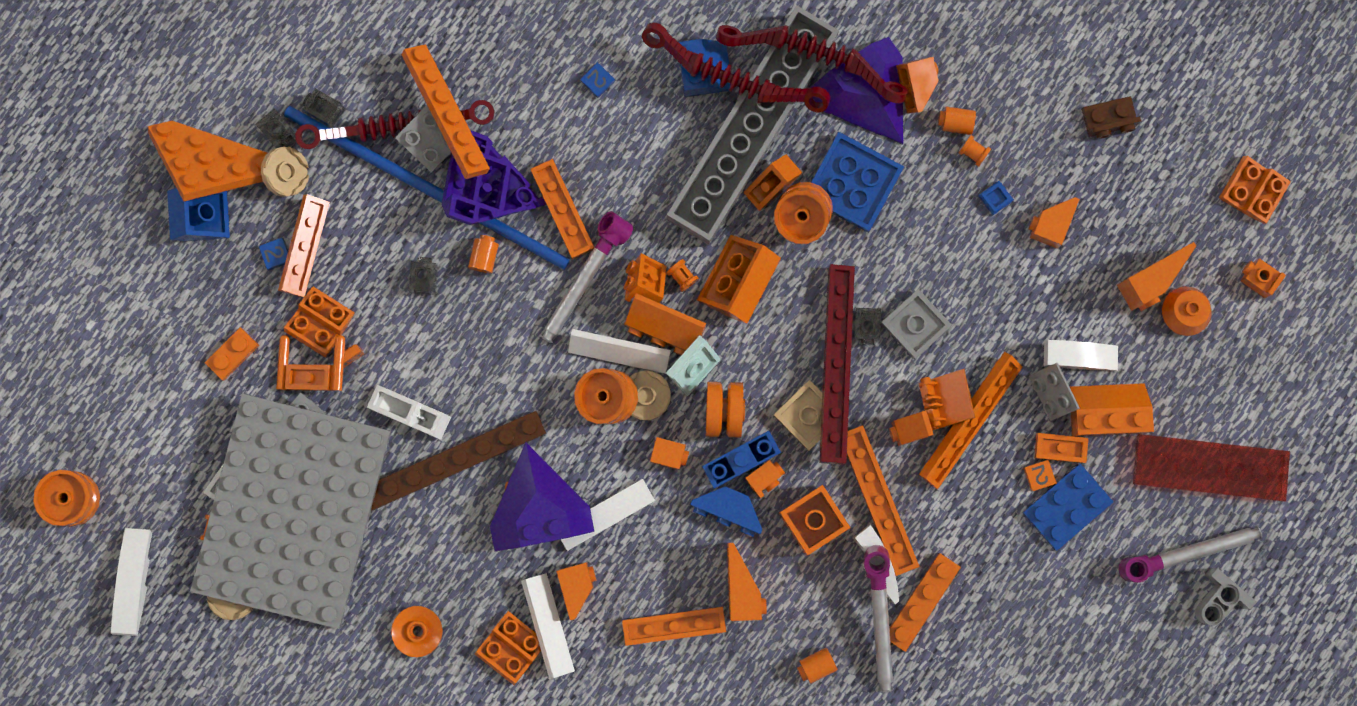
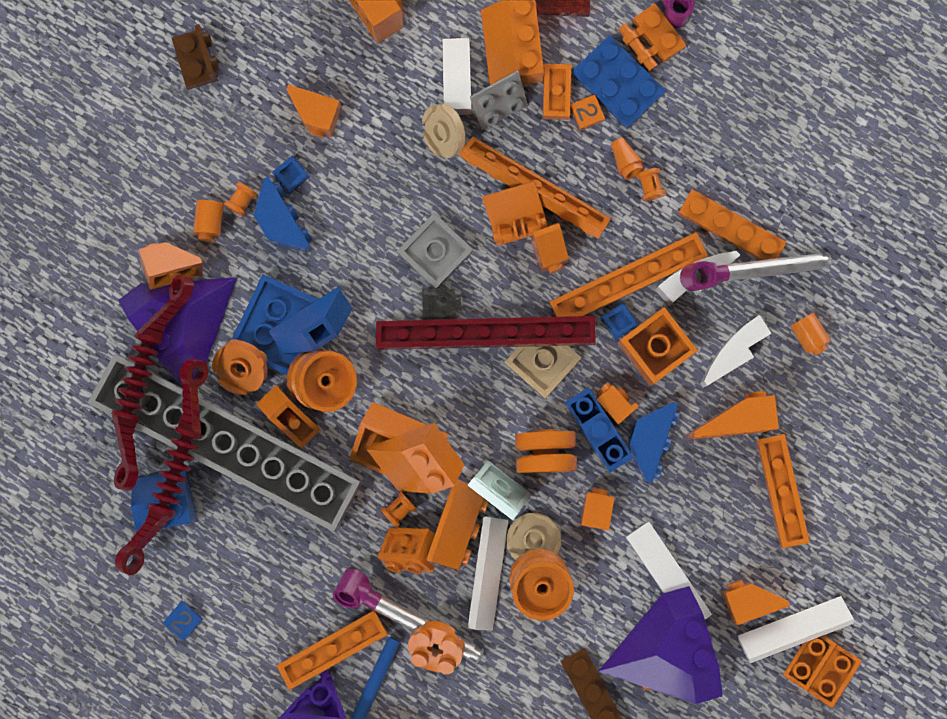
camera: 90 degrees left, 0 degrees up
none -> orange plate [212,339,268,395]
none -> blue slope [254,176,313,253]
none -> blue slope [269,286,353,353]
none -> orange slope [367,423,464,494]
none -> orange plate [408,621,465,675]
none -> tan tile [422,104,465,158]
none -> blue tile [601,303,638,340]
none -> orange cone [610,138,644,180]
none -> orange plate [618,3,686,72]
none -> orange bush [636,168,666,201]
none -> white slope [700,315,771,388]

